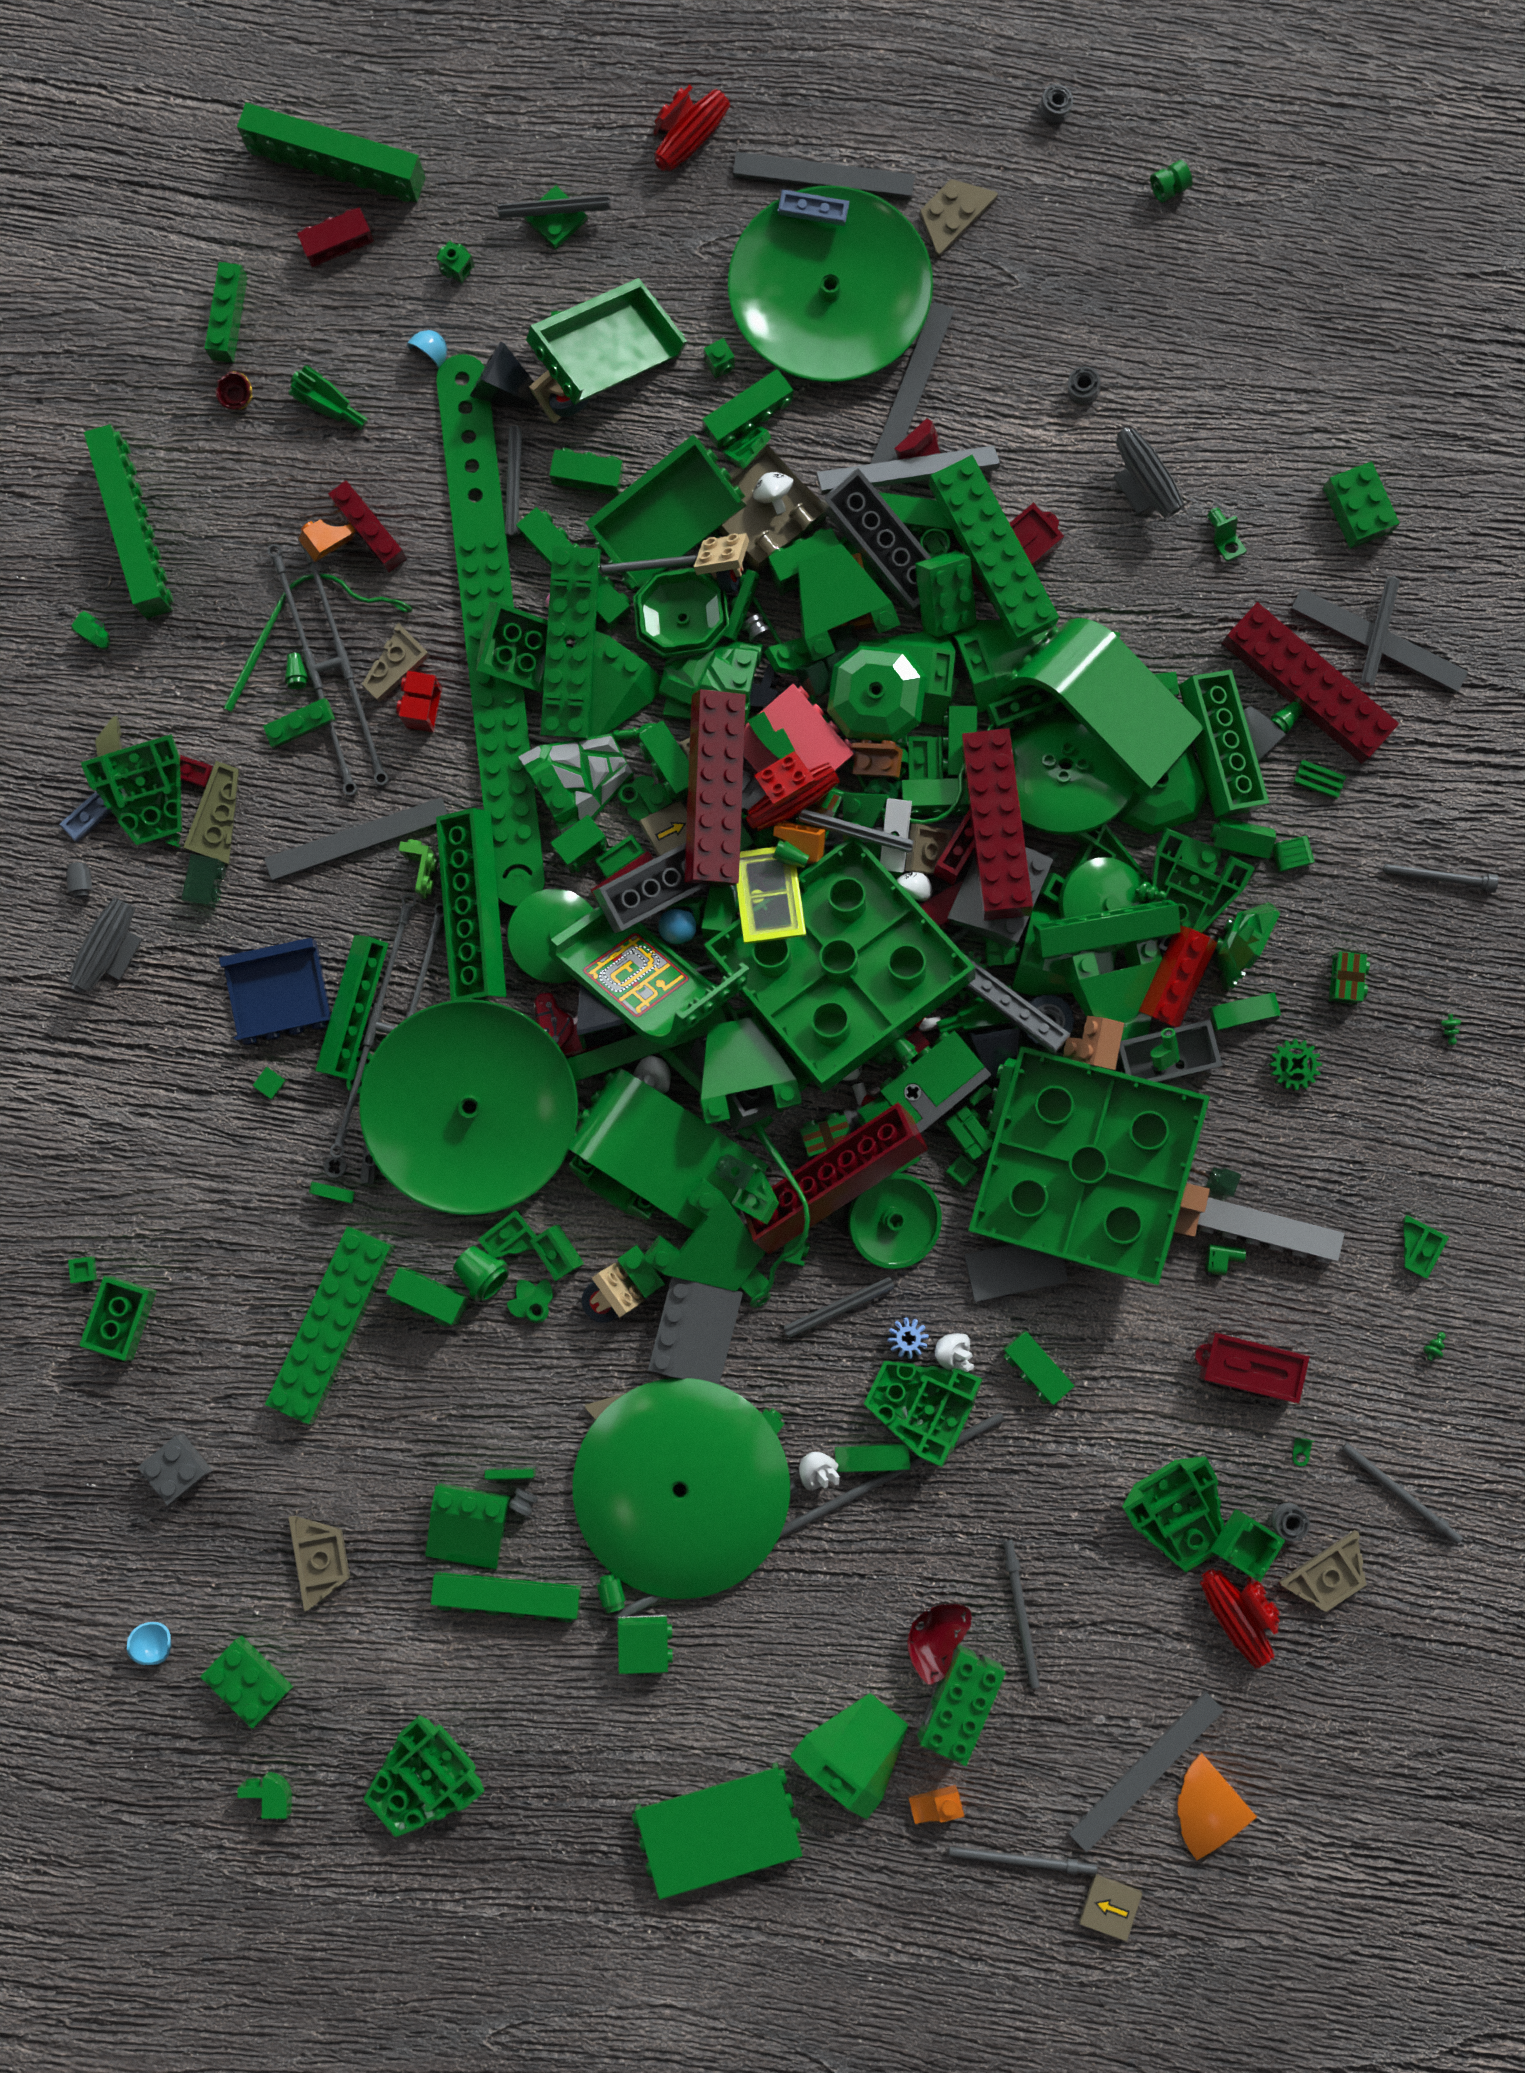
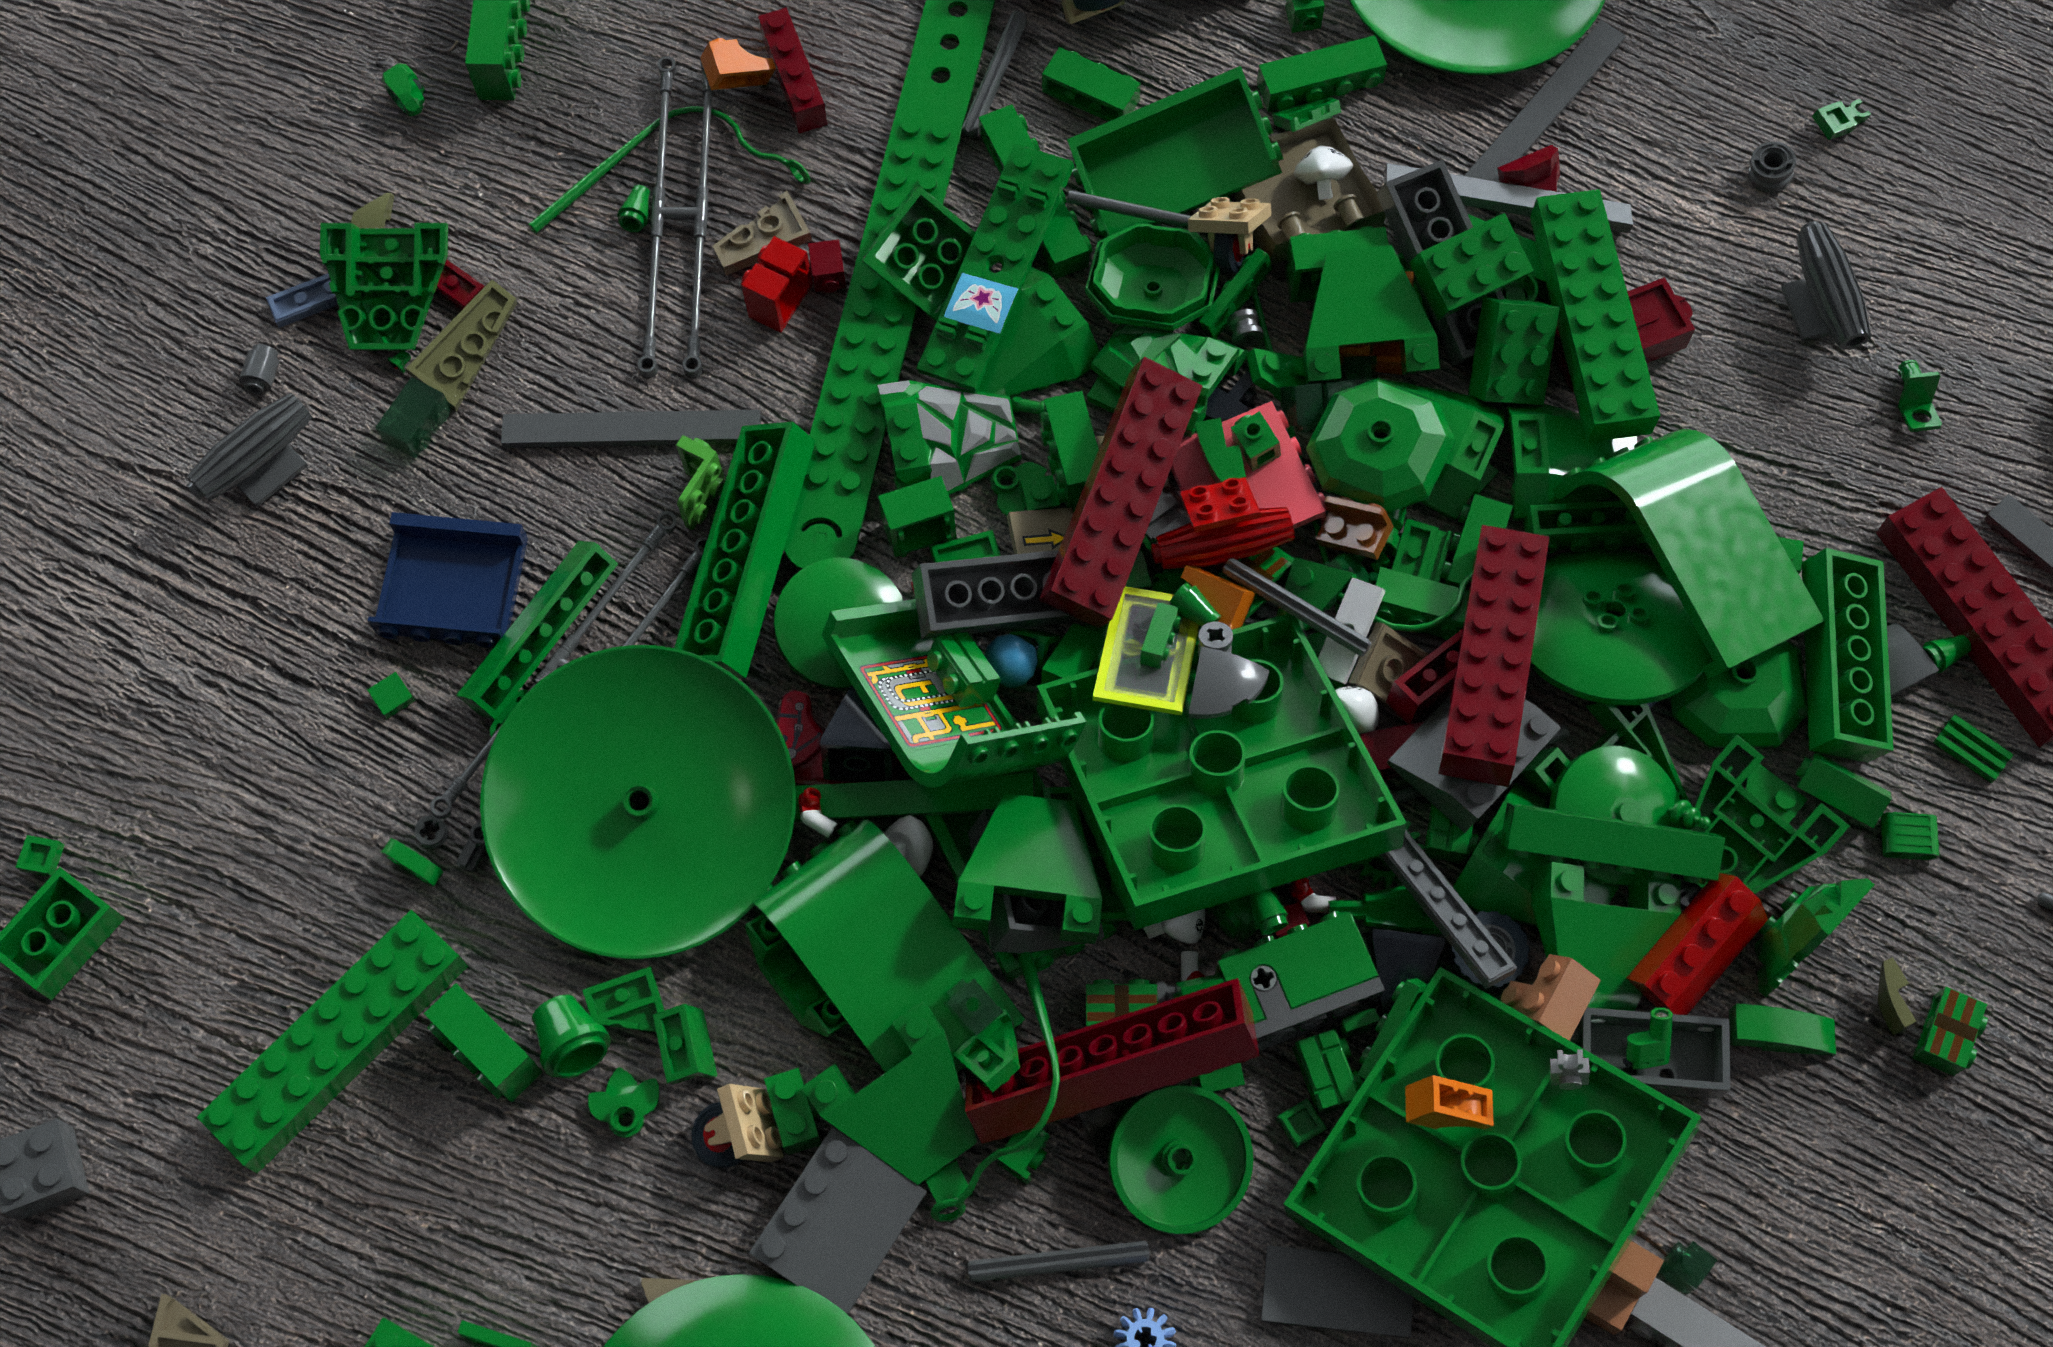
camera: 20 degrees right, 15 degrees down
green plate [263,698,336,749] -> none
green gear [1268,1039,1322,1091] -> none
none -> arm [798,787,837,838]
none -> dark red brick [808,239,847,292]
none -> green brick [927,632,1001,708]
none -> medium azure sticker [944,273,1018,334]
none -> green piece [1140,602,1181,669]
none -> dark grey brick [1189,647,1269,719]
none -> flat silver wheel [1198,621,1233,656]
none -> green brick [1231,411,1281,472]
none -> orange arch [1405,1075,1494,1129]
none -> green brick [1409,213,1534,320]
none -> light grey plate [1550,1049,1590,1090]
none -> green plate [1812,99,1871,140]
none -> olive slope [1878,957,1917,1036]

